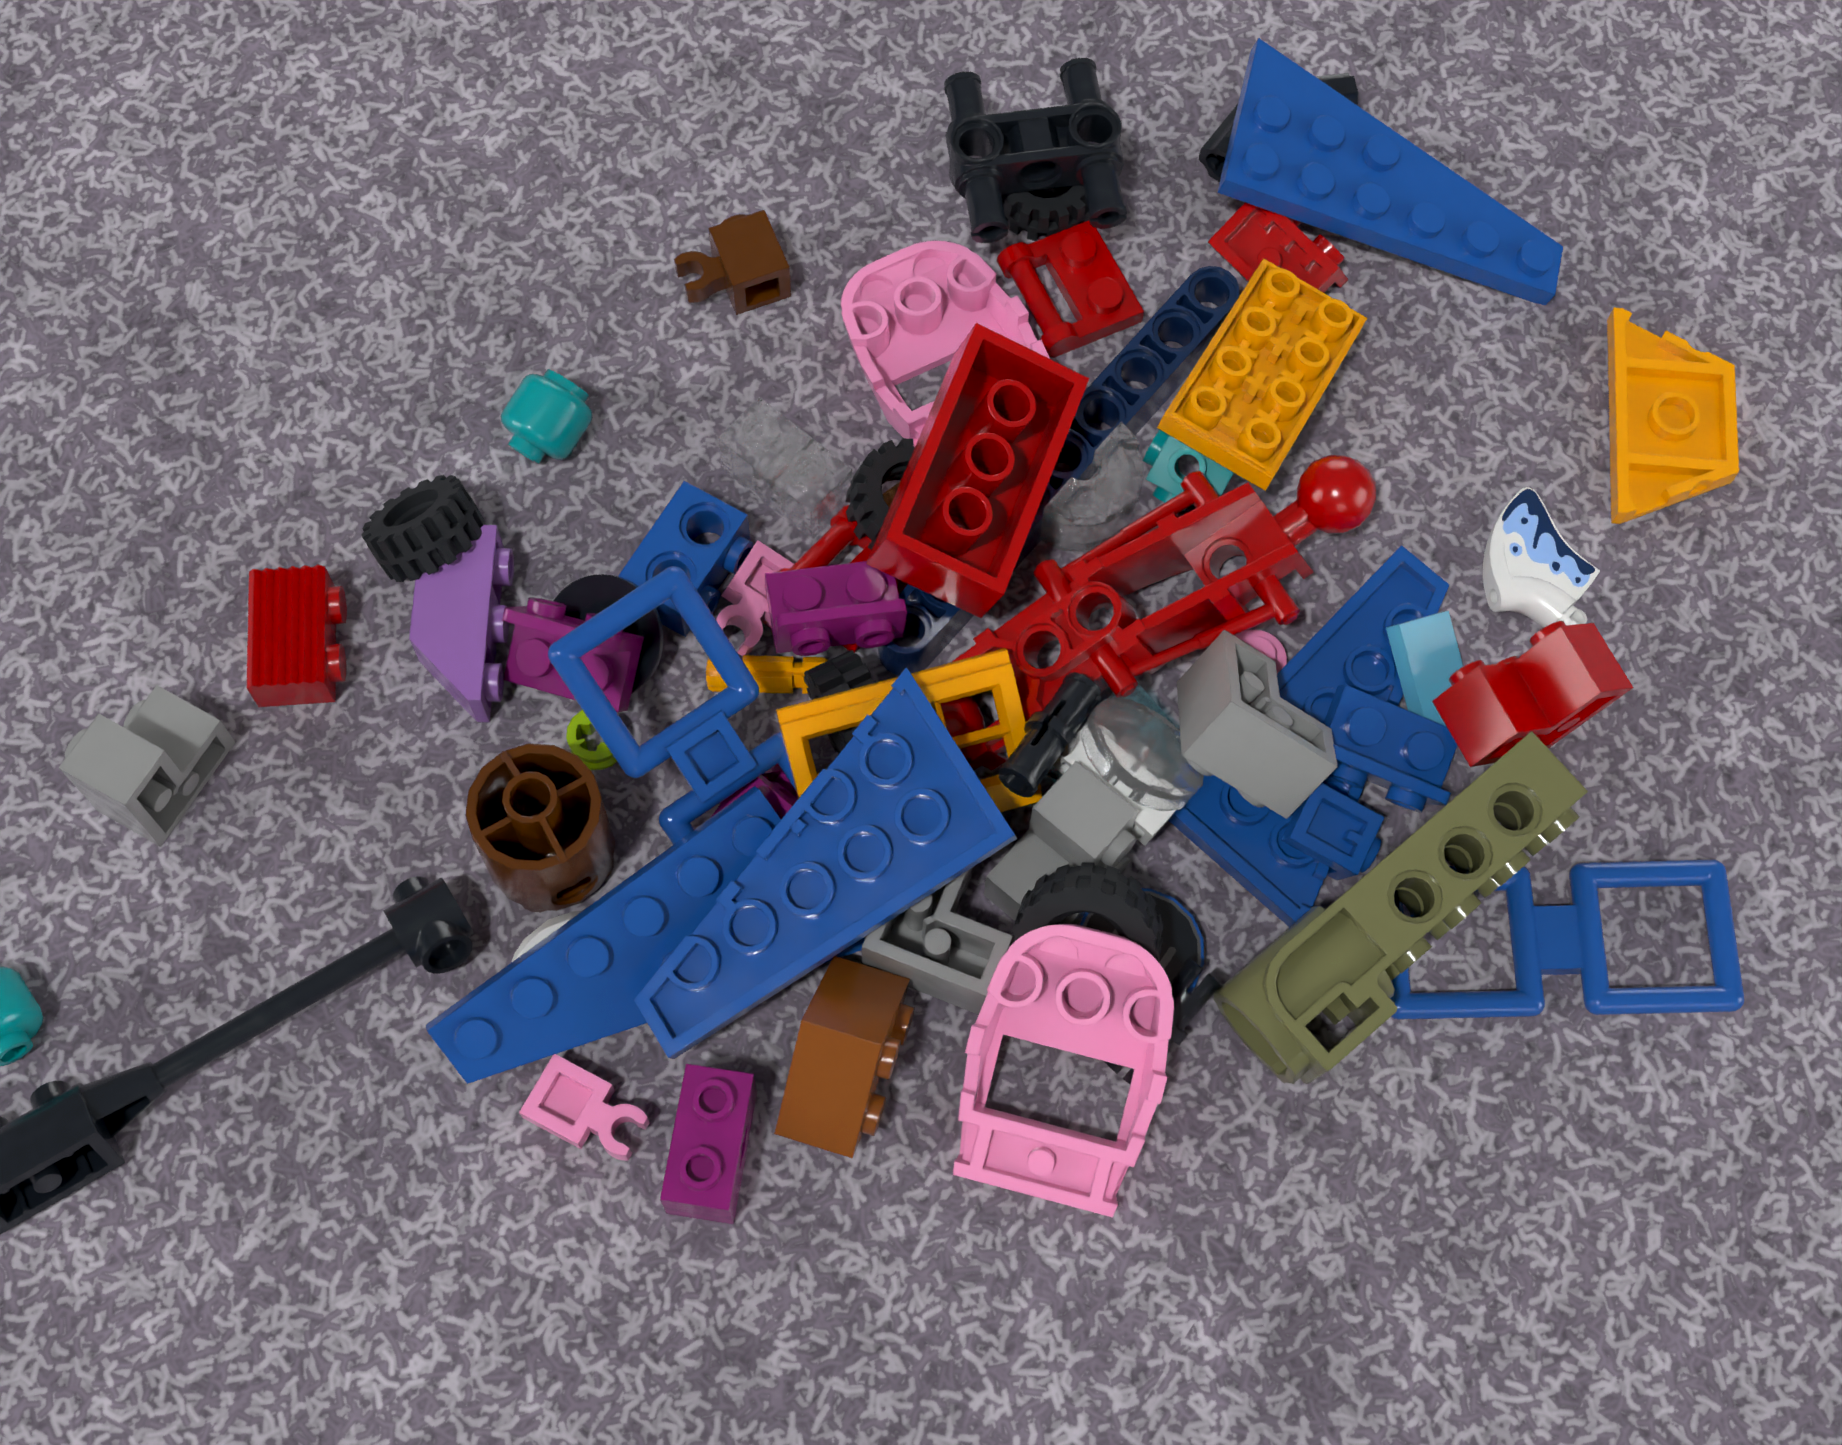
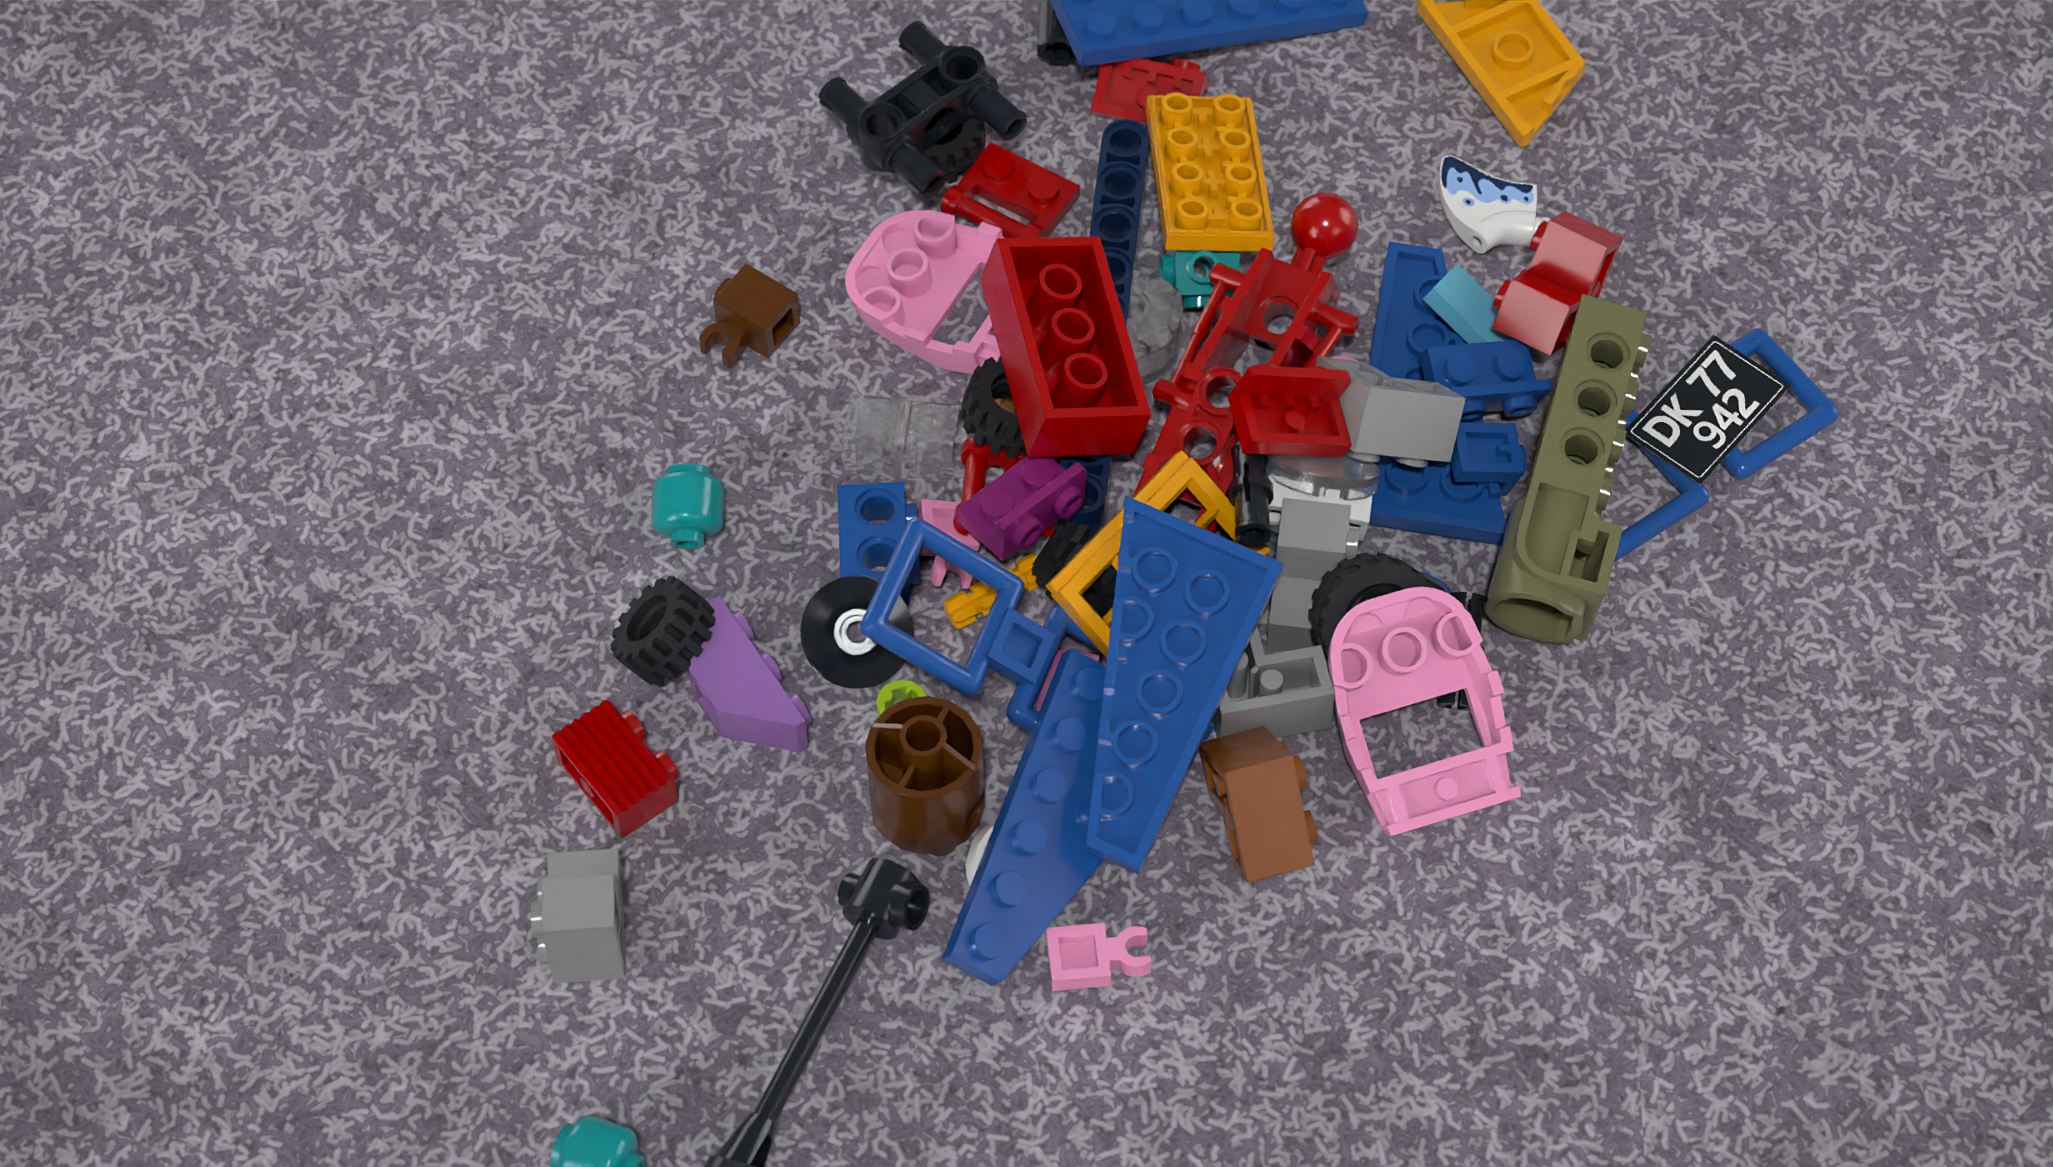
camera: 30 degrees left, 10 degrees down
magenta bracket [502,597,644,712] -> none
magenta brick [660,1064,757,1224] -> none
none -> red bracket [1228,363,1352,458]
none -> black sticker [1625,335,1791,485]

